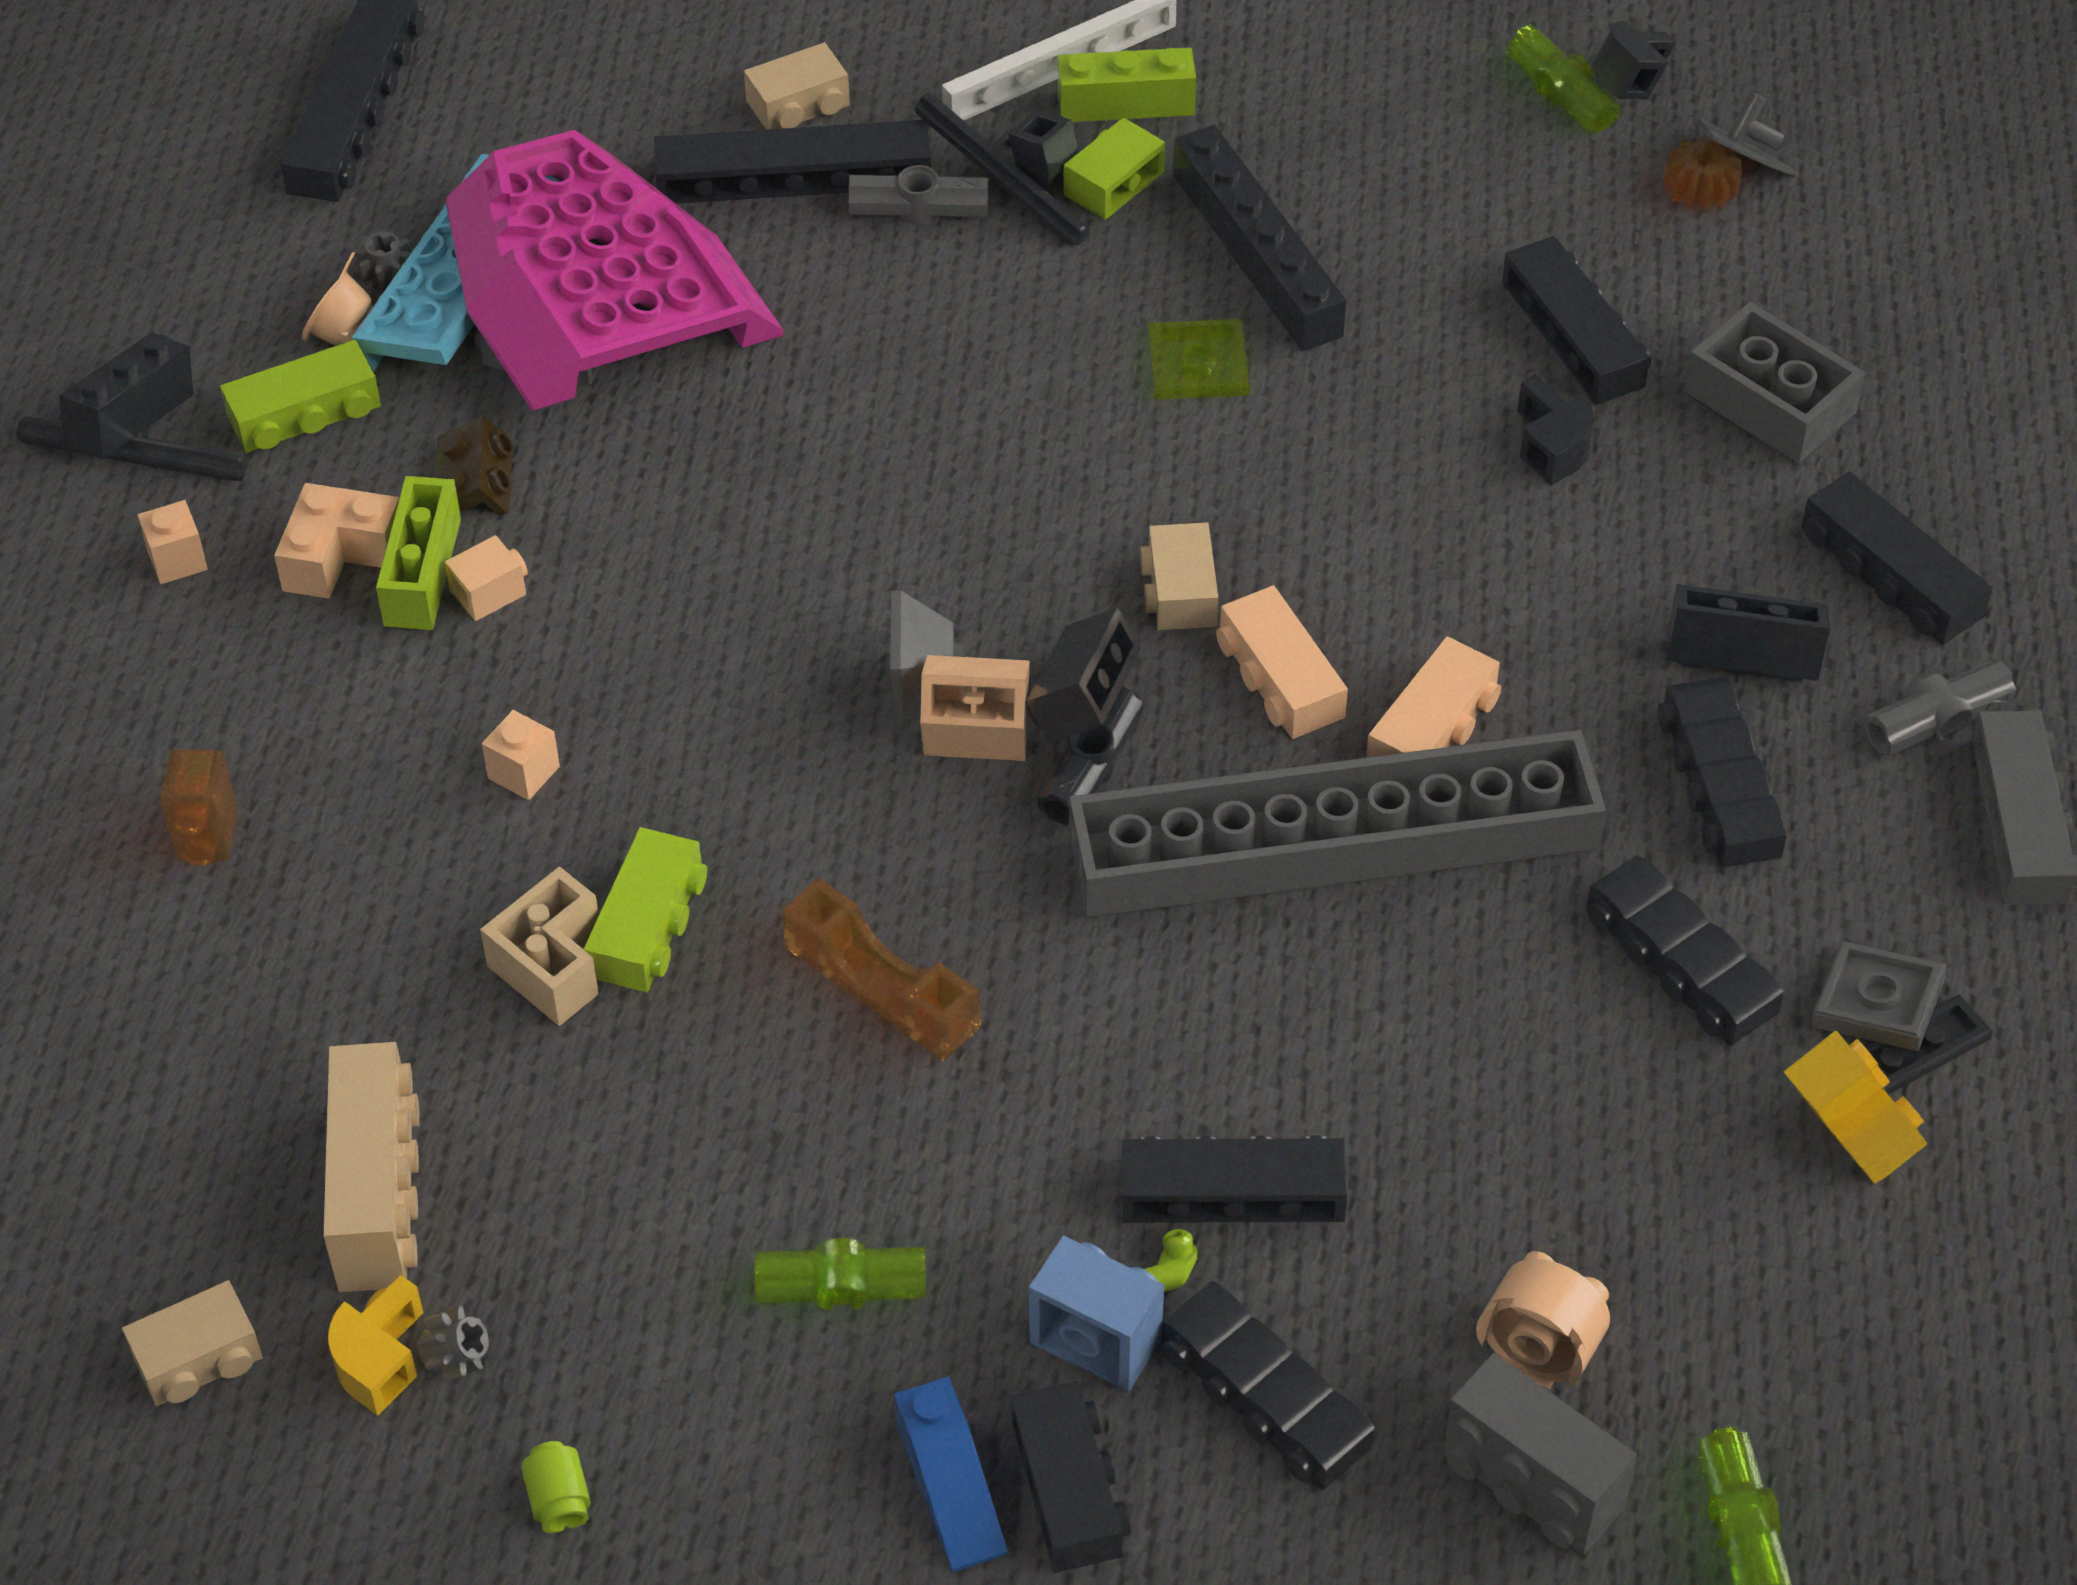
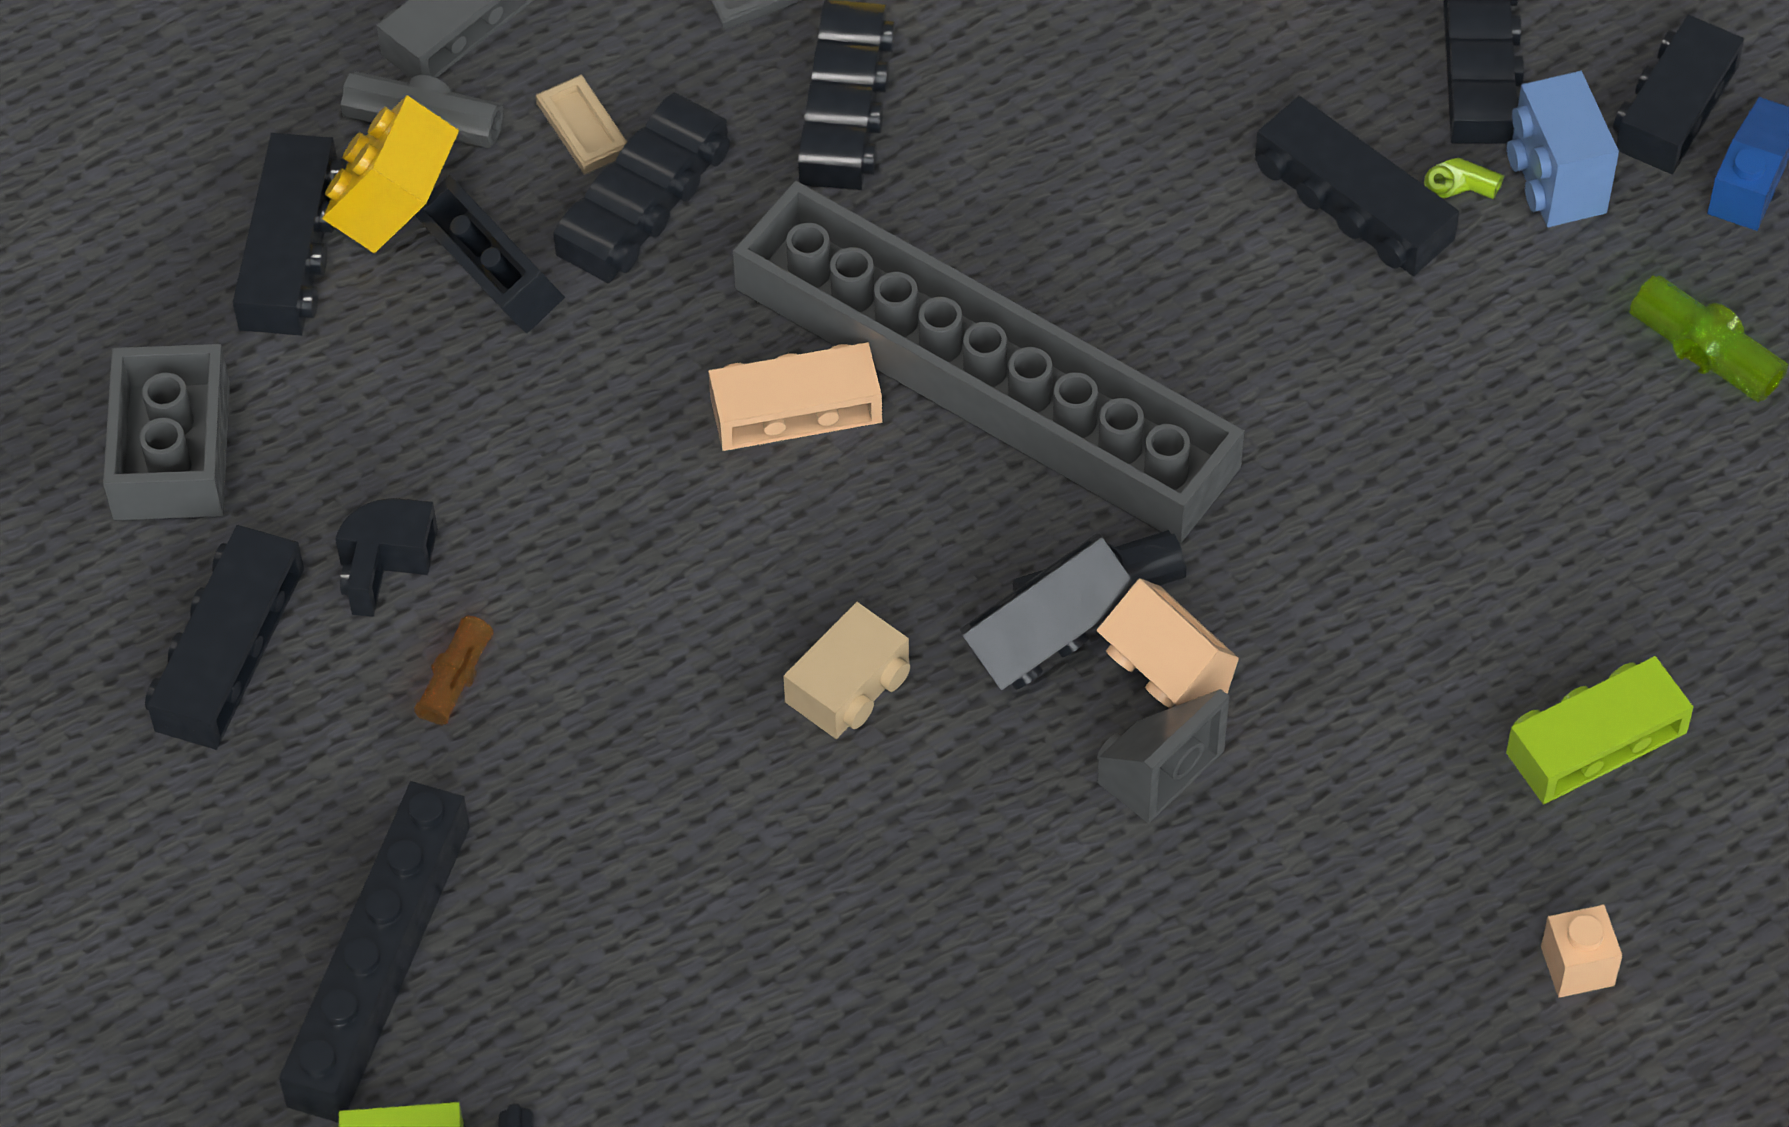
camera: 135 degrees left, 5 degrees up
tan brick [480,866,599,1026] -> none
clear orange arch [782,878,980,1061] -> none
clear neon green tile [1148,319,1250,400] -> none
light nougat brick [1216,585,1348,739] -> none
none -> yellow brick [322,95,459,254]
none -> clear orange pin [414,615,494,726]
none -> tan tile [536,75,627,175]

